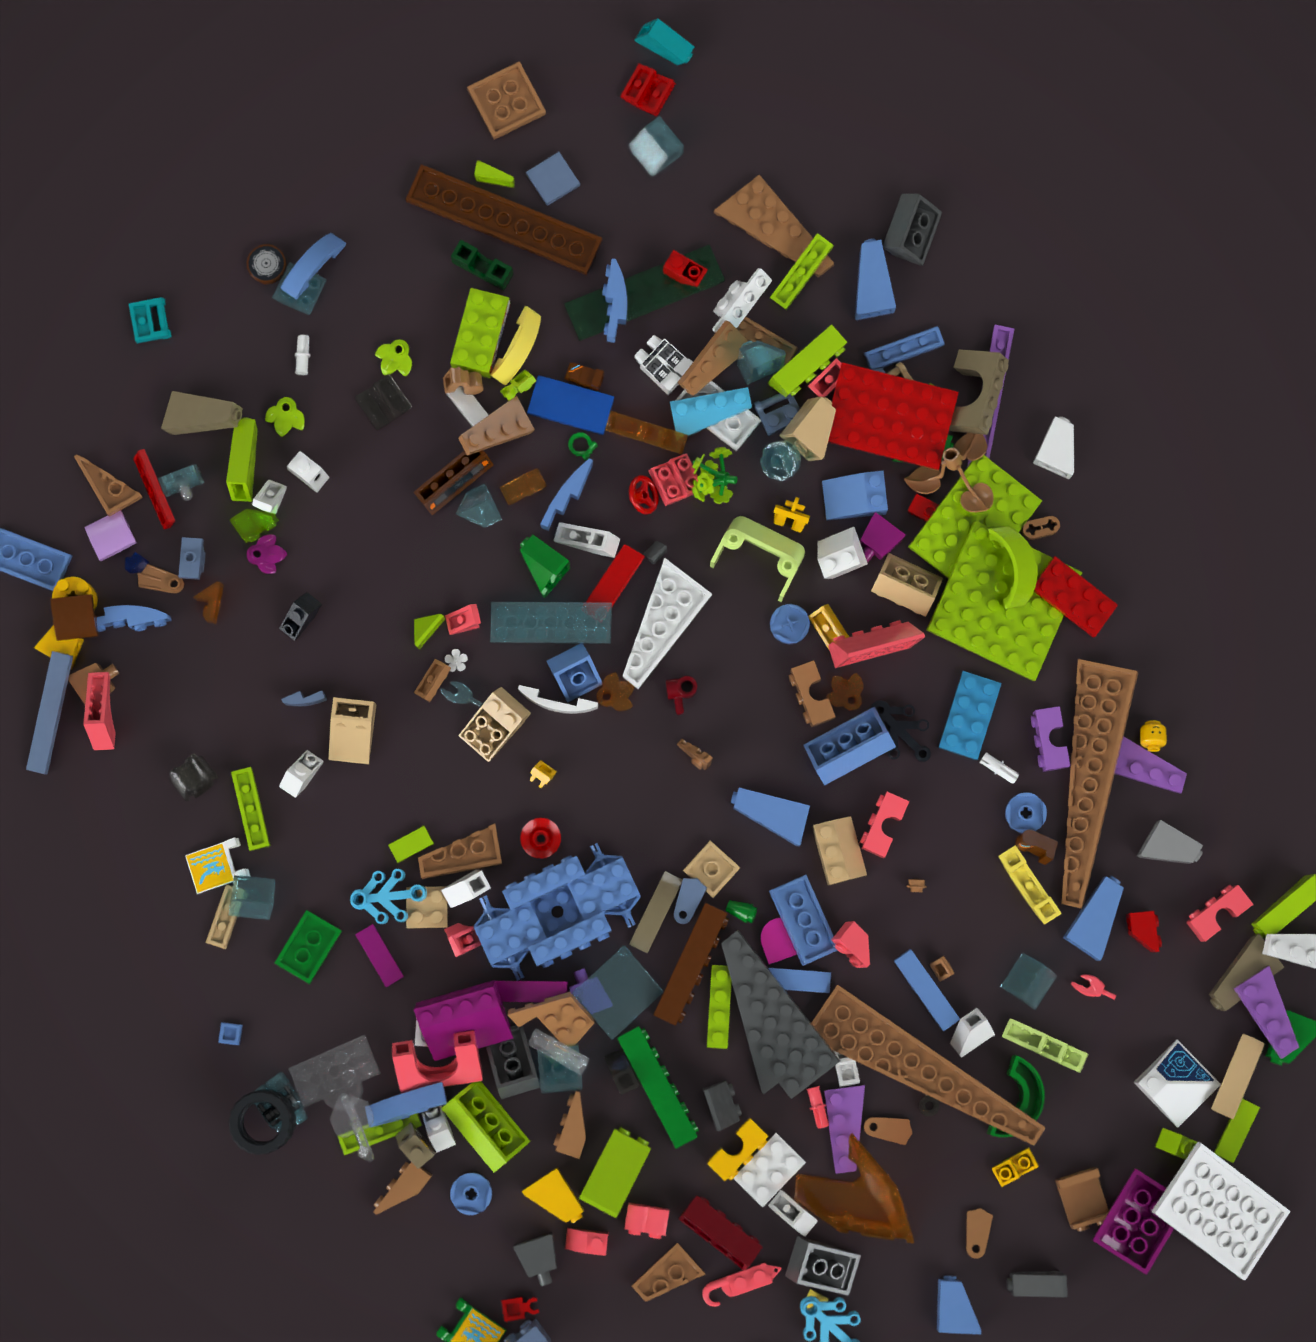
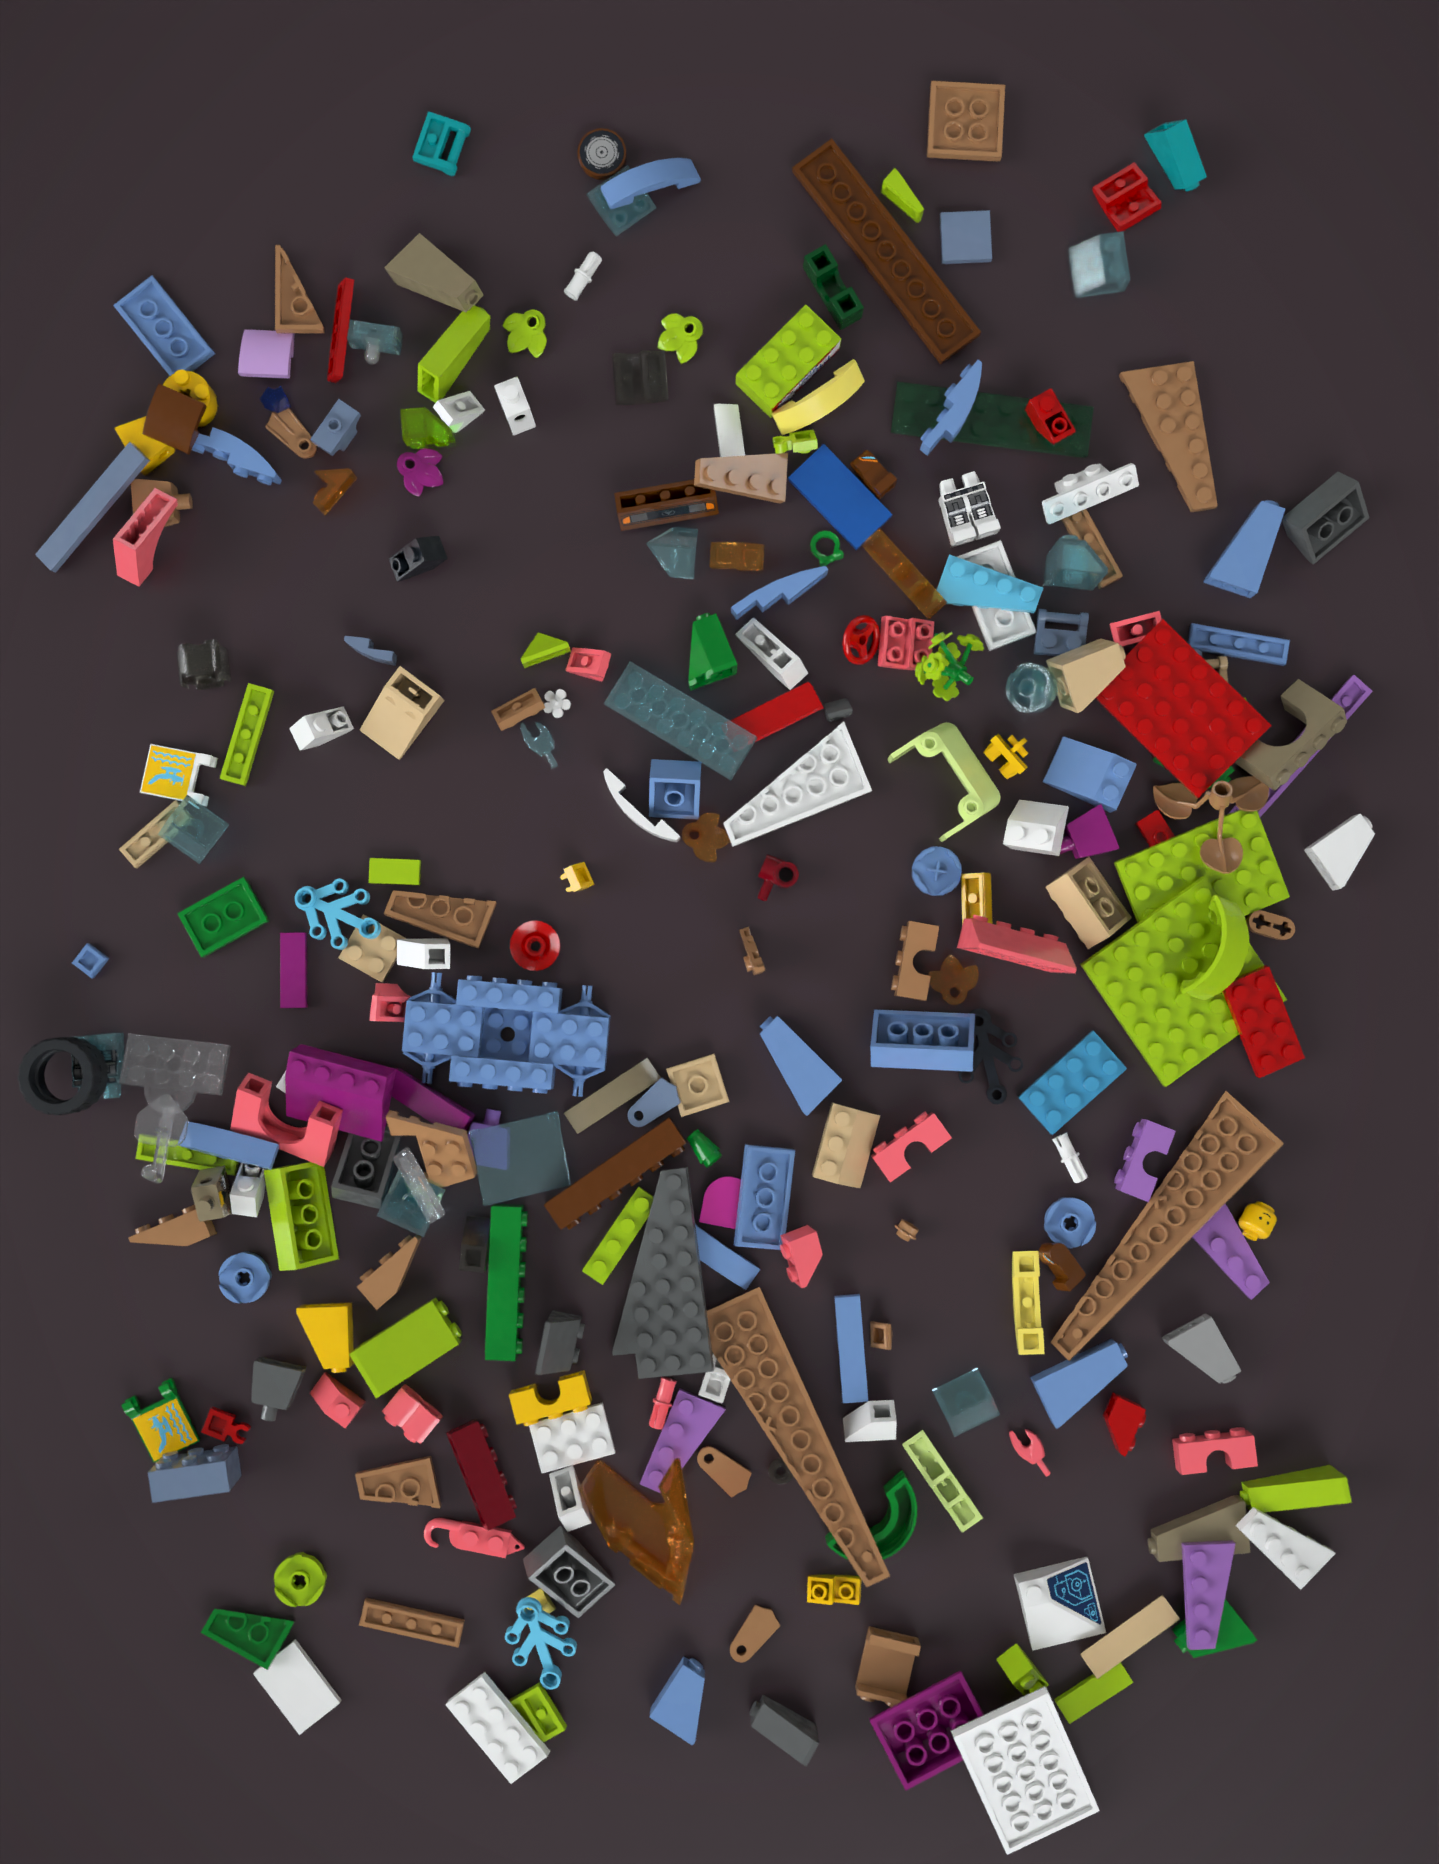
camera: 30 degrees right, 5 degrees up
medium nougat leg [443,367,483,395] -> none
tan slope [458,687,531,762] -> none
medium nougat wing [678,320,752,396] -> none
lime slope [768,324,847,398] -> none
lime plate [770,233,834,310] -> none

